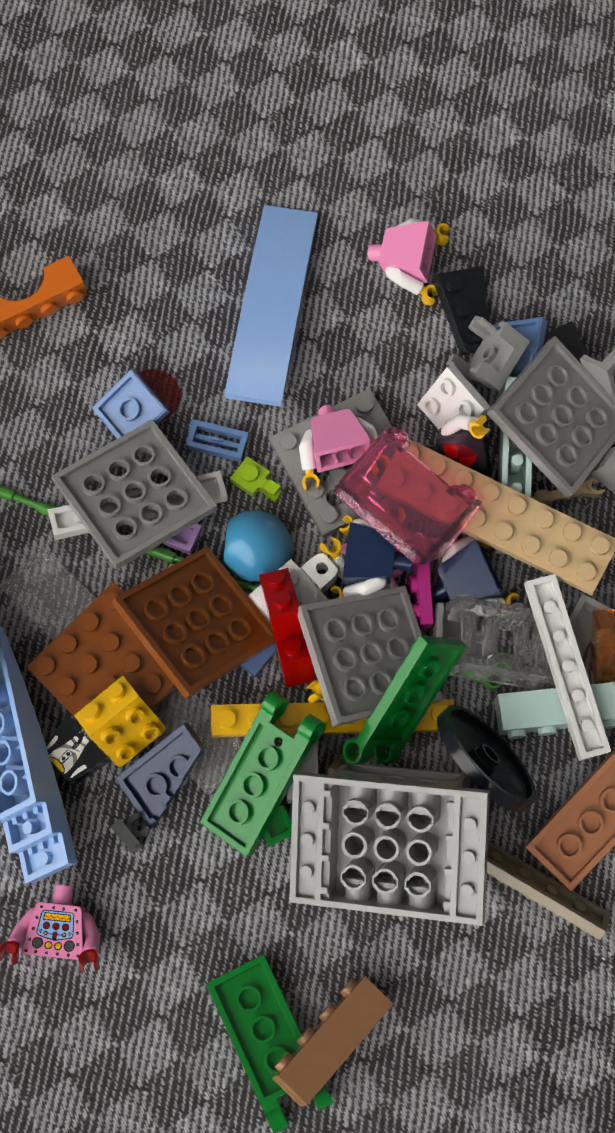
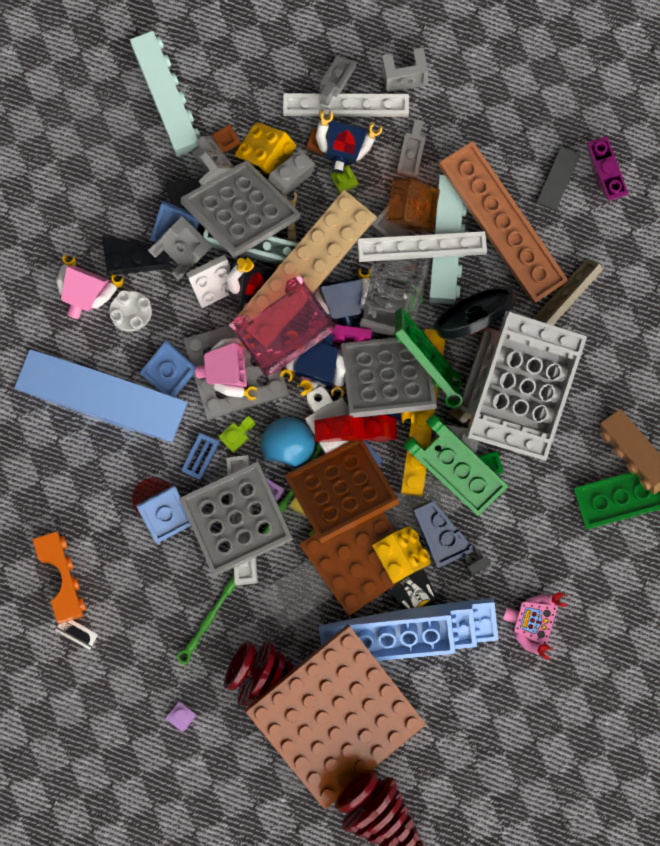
camera: 75 degrees left, 5 degrees up
none -> white dish [109,291,152,331]
none -> medium blue tile [139,340,196,397]

